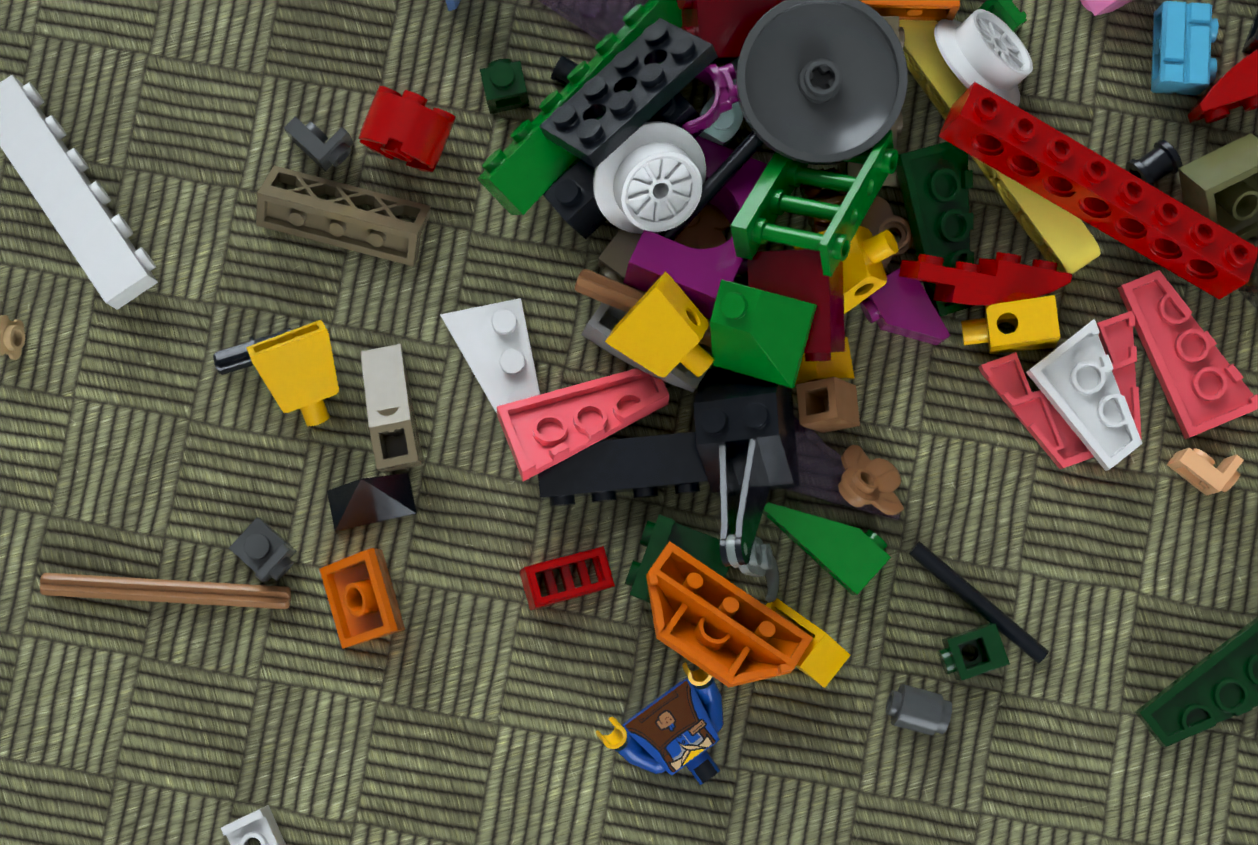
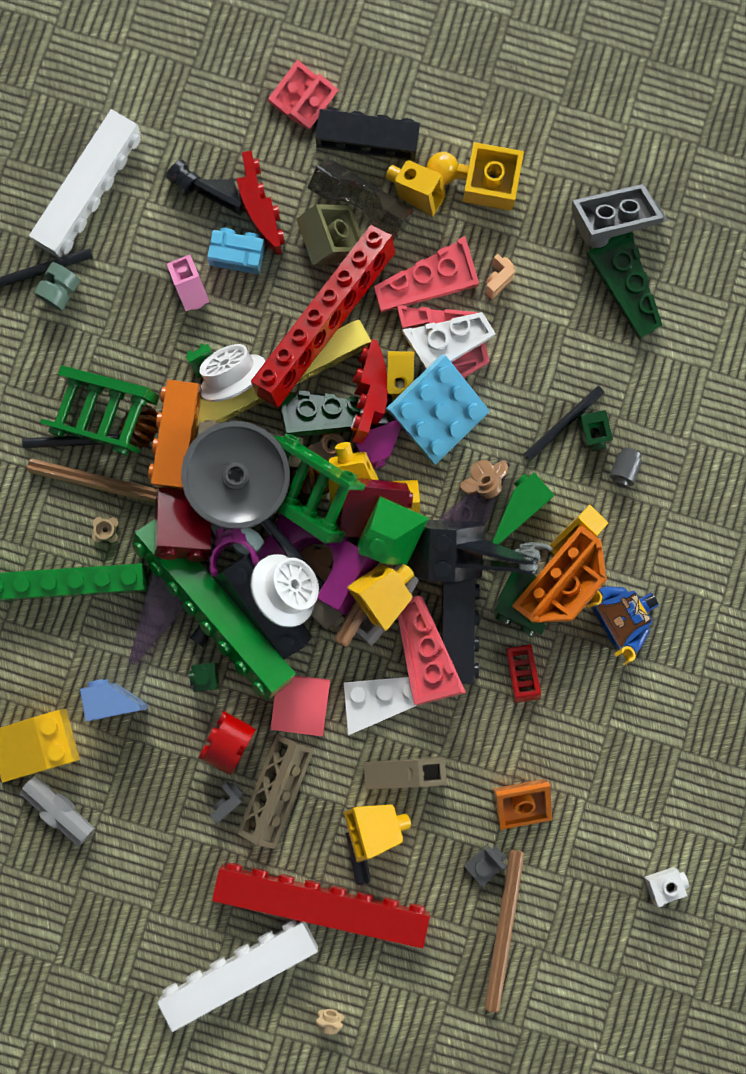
camera: 90 degrees left, 0 degrees up
black slope [327,473,417,532] -> none
black plate [539,18,718,168] -> none
medium nougat brick [796,377,860,433] -> none
black bush [1126,140,1183,186] -> none
none -> red brick [212,862,430,949]
none -> coral slope [271,675,330,737]
none -> medium azure plate [386,354,490,465]

